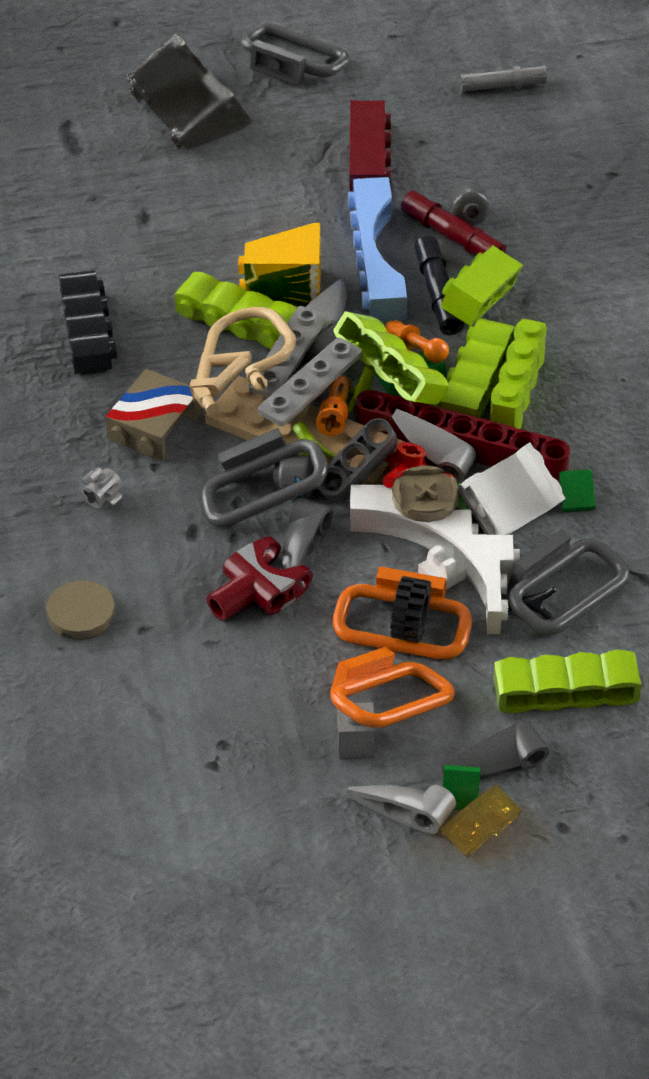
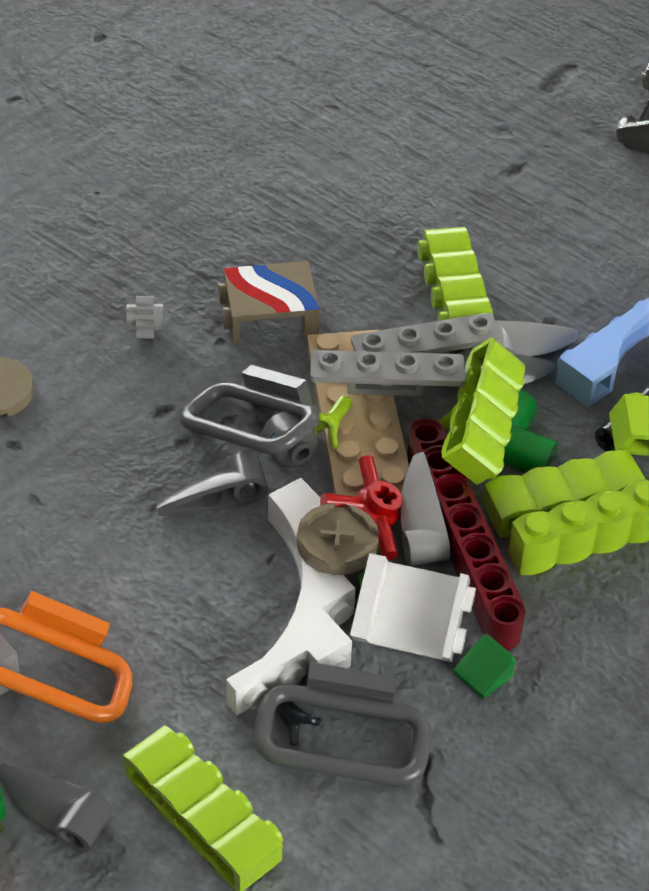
camera: 50 degrees right, 0 degrees up
black brick [58,270,117,374] -> none
tan piece [189,307,296,415] -> none
dark red connector [206,537,313,621] -> none
yellow slope [238,223,321,308] -> none
orange pin [316,375,351,437] -> none
dark grey beam [318,418,398,503] -> none
orange bar [332,566,472,660] -> none
orange pin [385,320,449,363] -> none
black tyre [390,576,432,643] -> none
white tile [418,545,466,589] -> none

